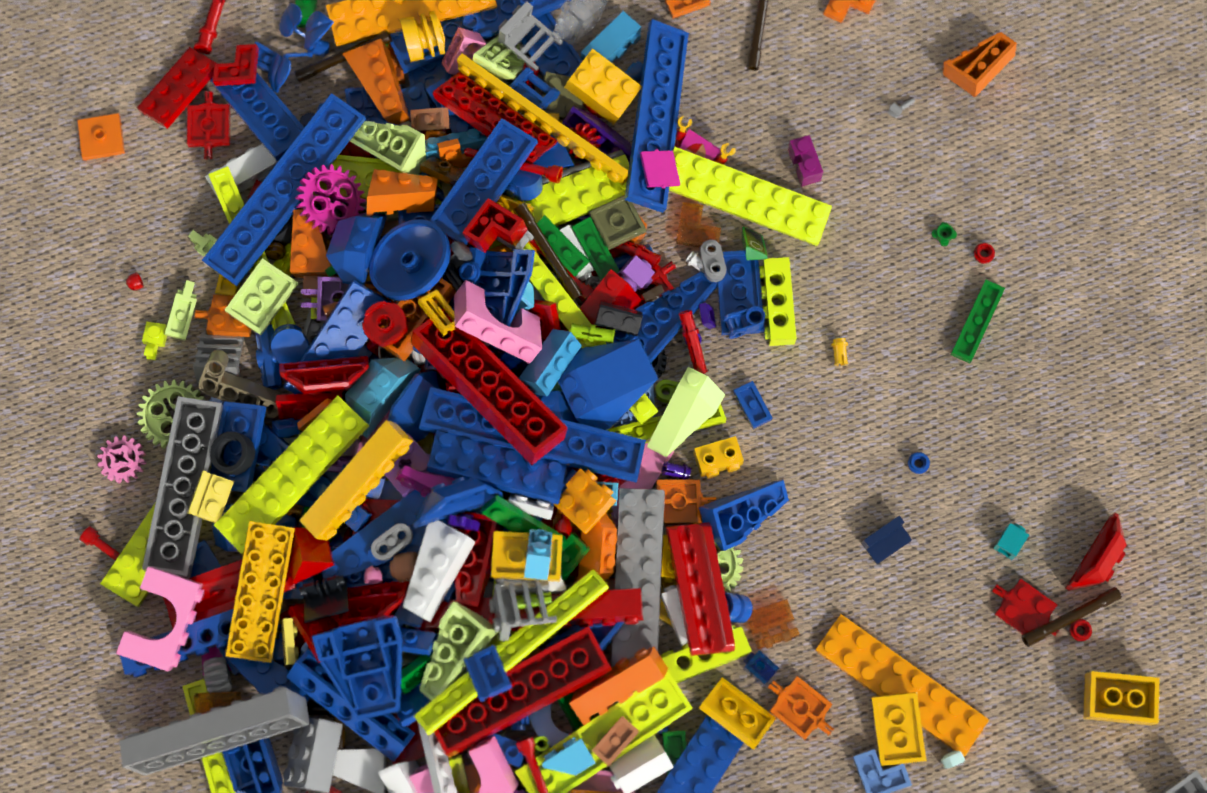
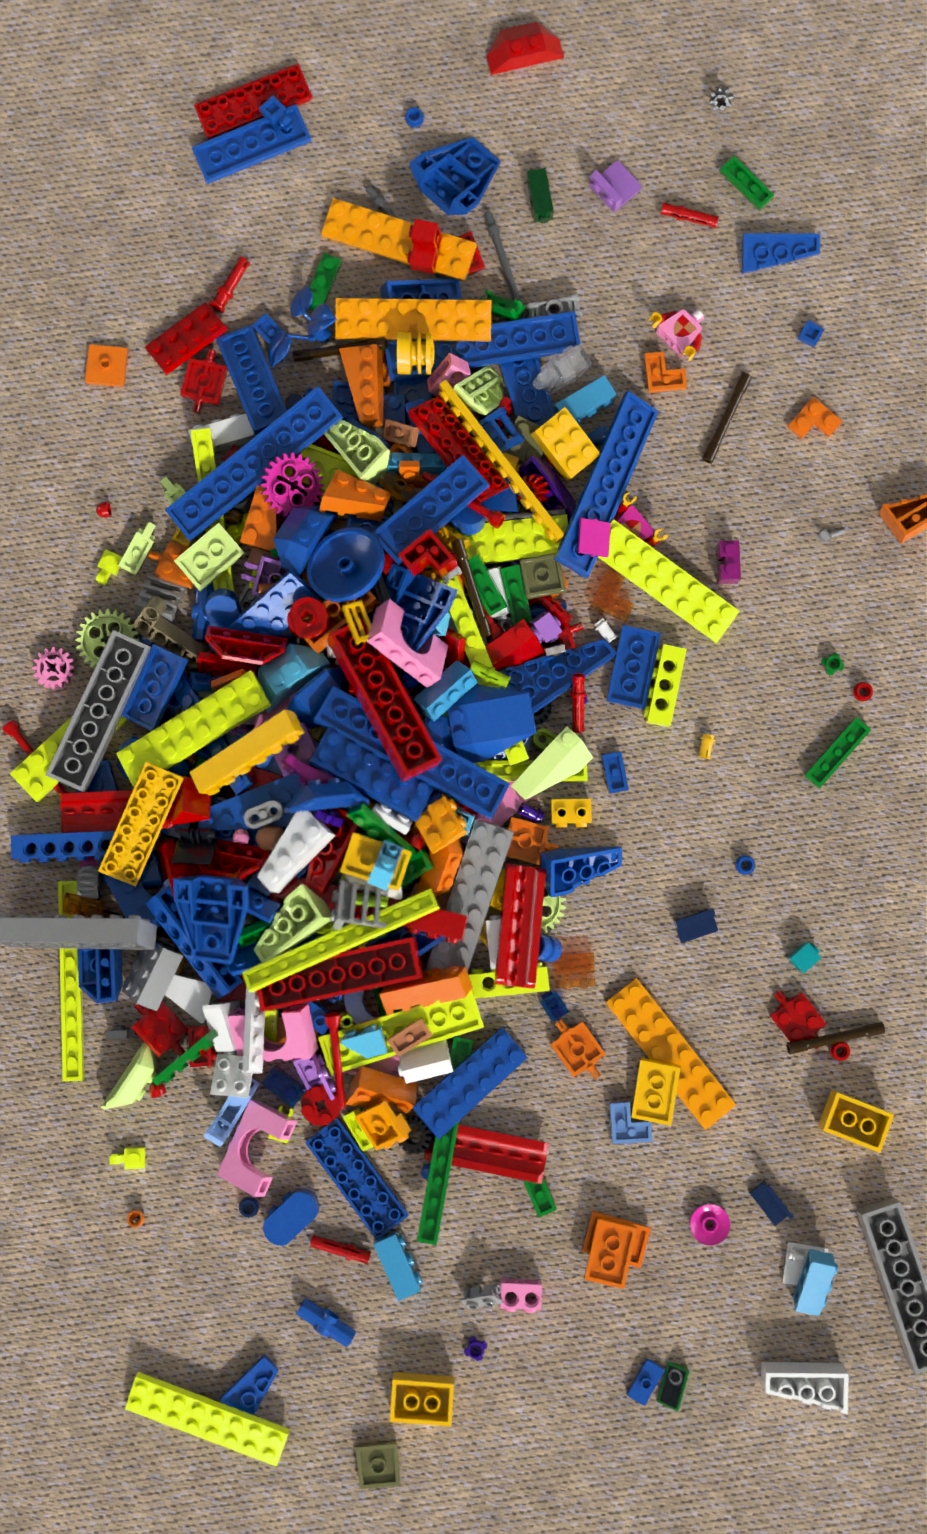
camera: 20 degrees right, 10 degrees up
bright pink arch [116,566,204,671] -> none
light yellow plate [187,471,234,523] -> none
black tyre [210,431,255,475] -> none
red plate [213,44,259,86] -> none
light yellow plate [281,618,299,666] -> none
dark grey hair [450,241,473,270] -> none
blue plate [459,261,481,283] -> none
blue plate [464,645,513,702] -> none
light grey plate [498,1,563,71] -> none
black brick [595,301,643,336] -> none
dark purple tile [699,303,716,329] -> none
yellow plate [699,677,776,750] -> none
light grey plate [700,240,726,282] -> none
blue piece [722,306,765,339] -> none
slope [742,227,768,260] -> none
light aqua tile [941,751,965,769] -> none
red wedge [1065,512,1127,590] -> none

